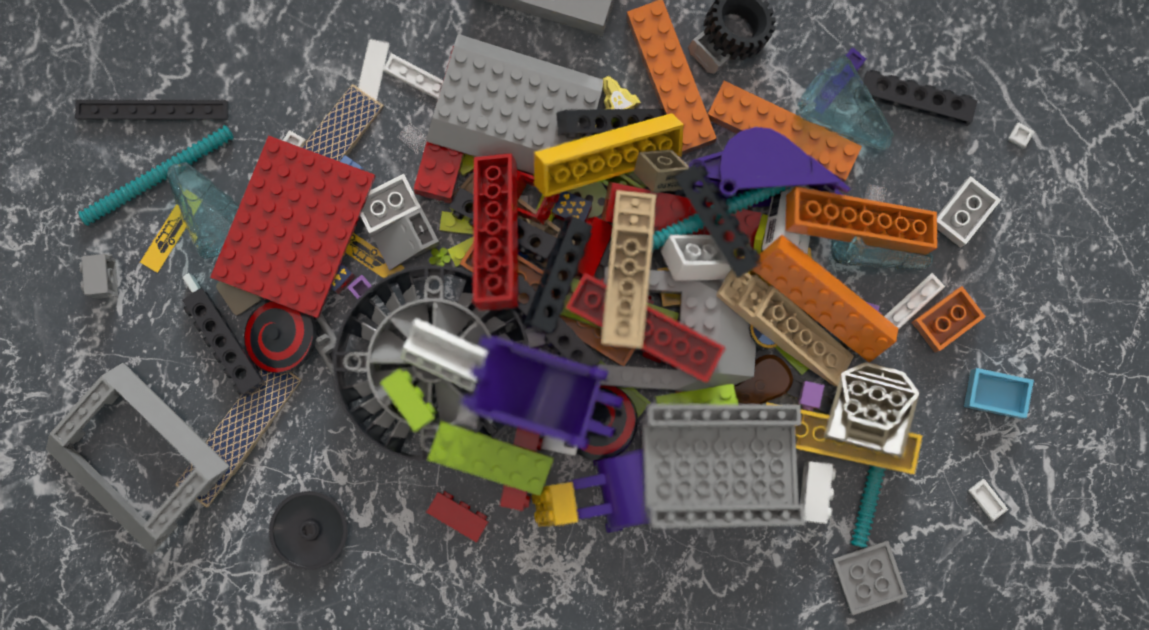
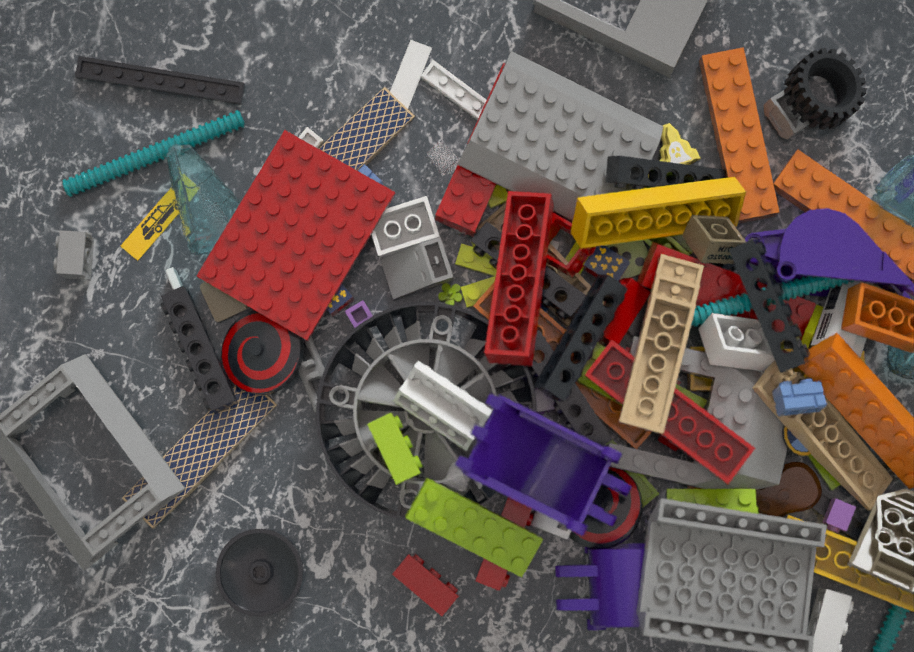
camera: 15 degrees right, 0 degrees up
yellow sticker [345,233,405,278] -> none
yellow slope [531,482,578,527] -> none
none -> medium blue brick [772,379,827,416]

